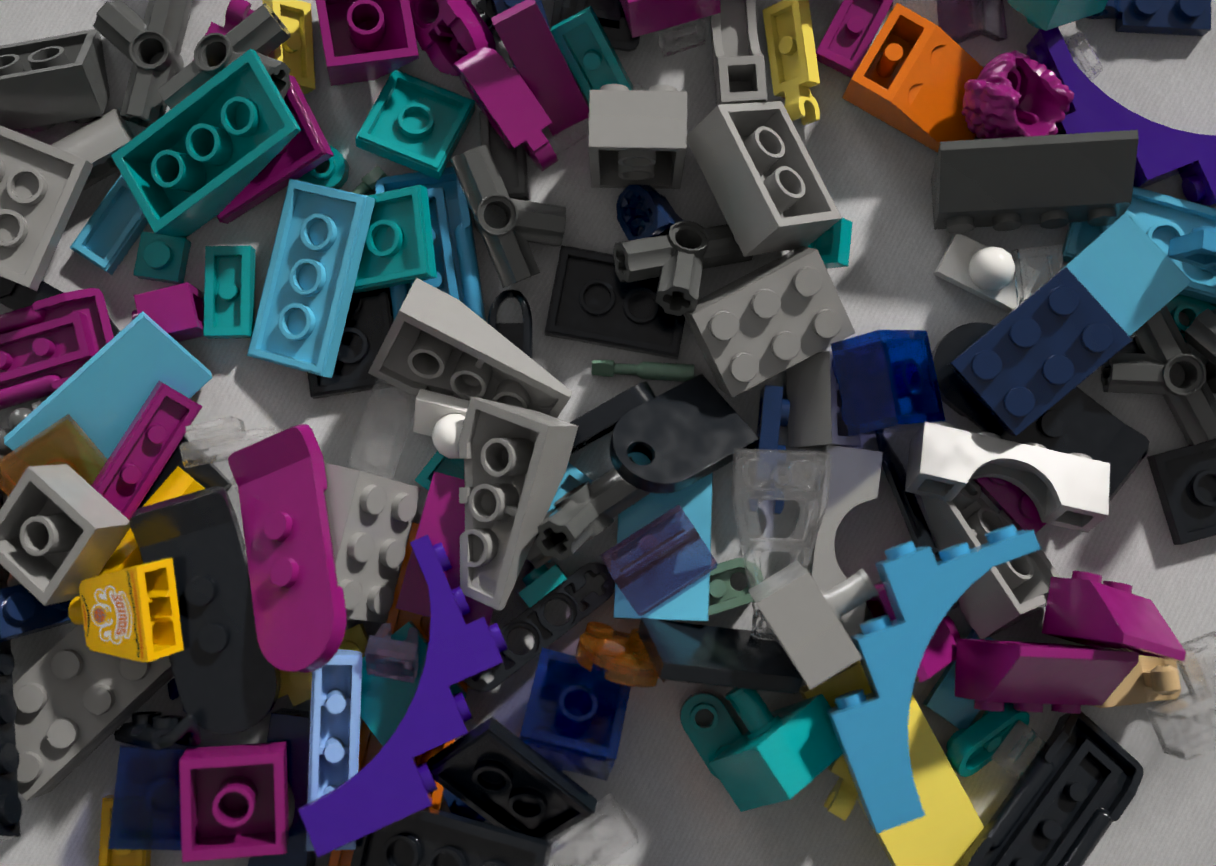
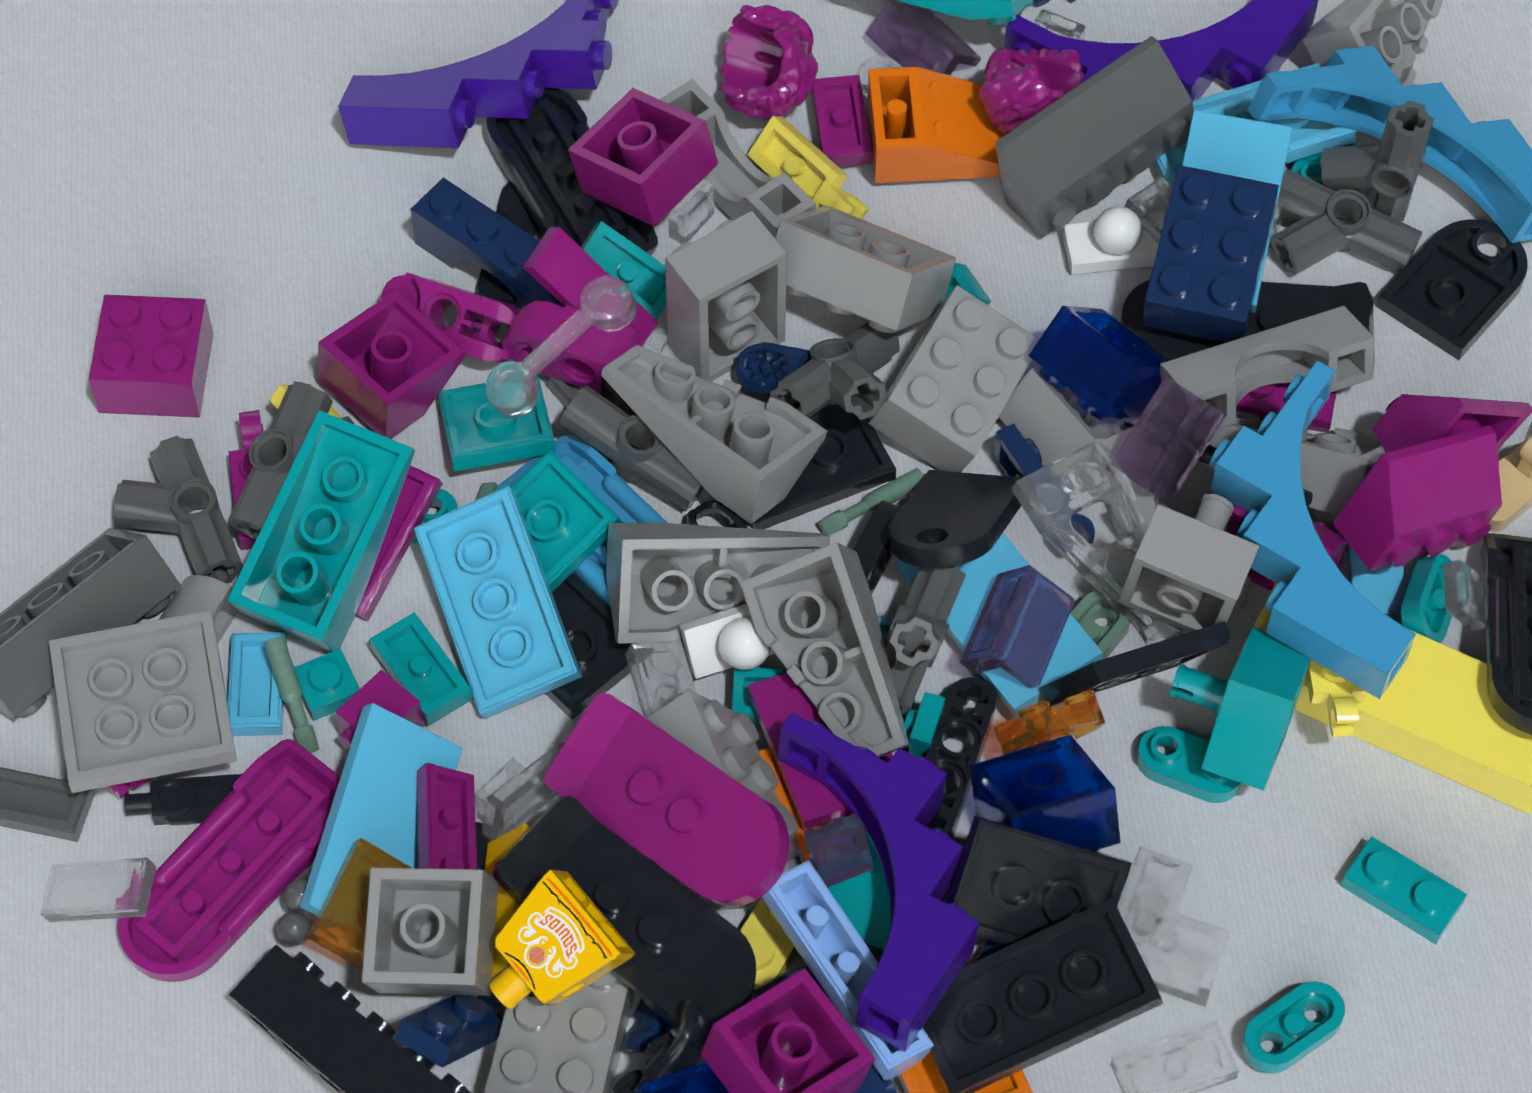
camera: 40 degrees left, 25 degrees down
none -> sand green piece [264,636,320,753]
none -> clear piece [485,276,637,418]
none -> light grey wedge [601,345,827,524]
none -> clear purple panel [1109,376,1227,501]

